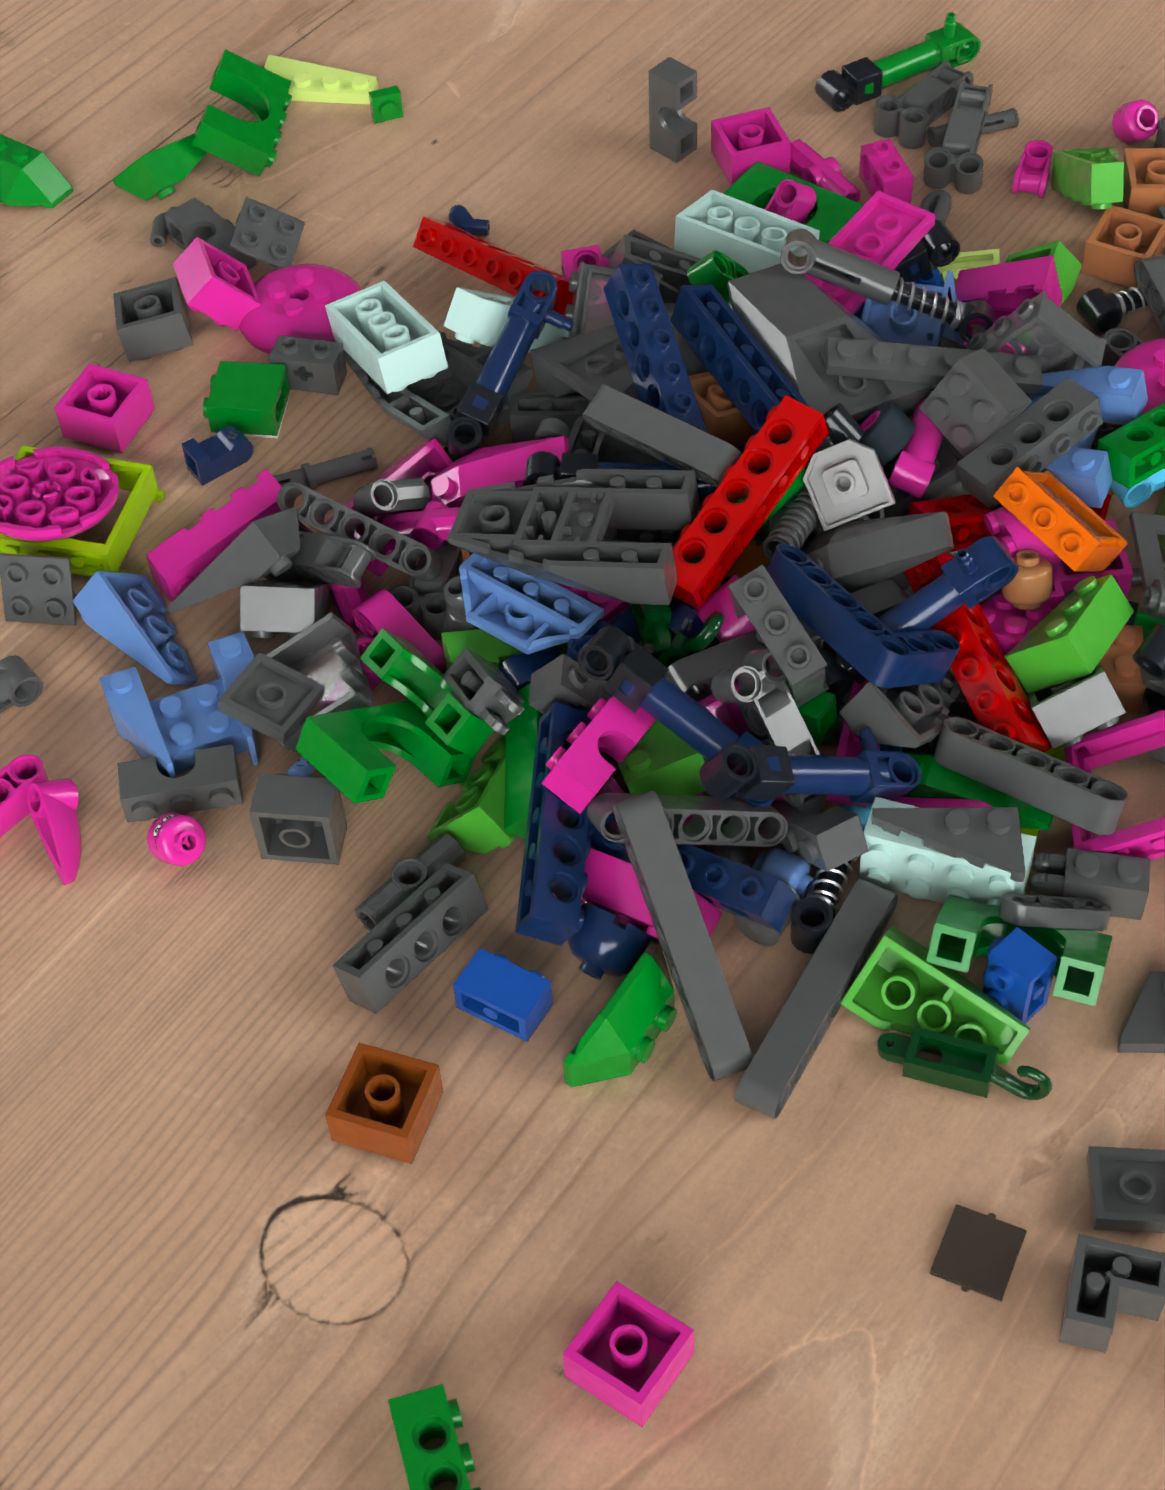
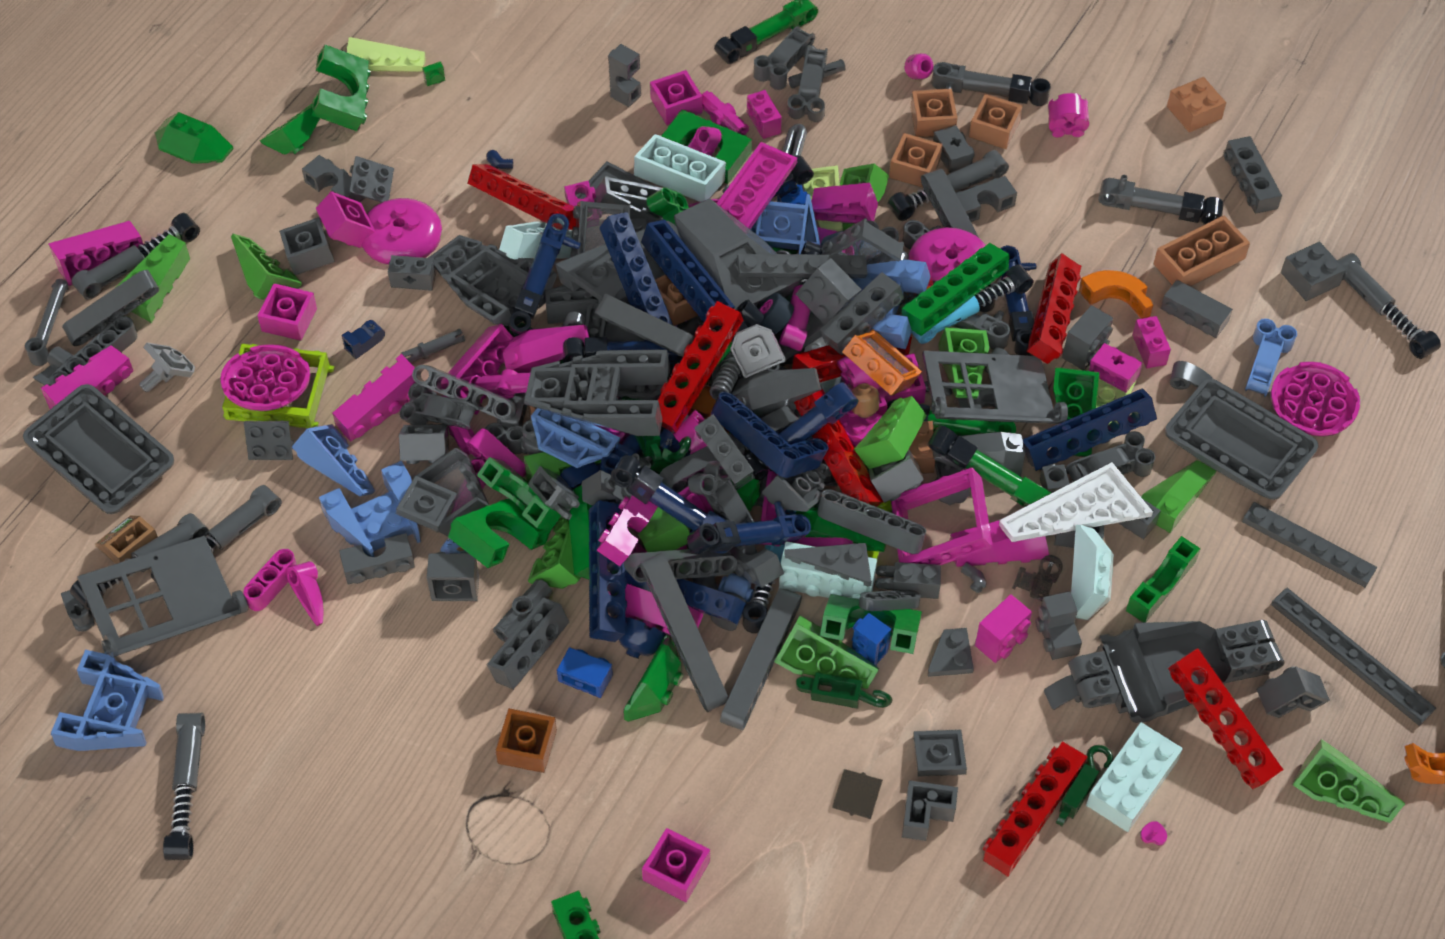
camera: 10 degrees left, 5 degrees up
dark pink head [147,813,206,866] -> none
dark grey arm [150,207,177,247] -> none
dark grey wedge [167,507,300,614] -> none
green piece [203,361,291,438] -> none
light aqua brick [325,281,448,394] -> none
dark grey piece [353,478,430,518] -> none
dark grey piece [780,229,995,343] -> none
dark pink piece [1012,140,1053,199] -> none
bright green wedge [1052,147,1124,209] -> none
none -> bright green wedge [231,234,302,300]

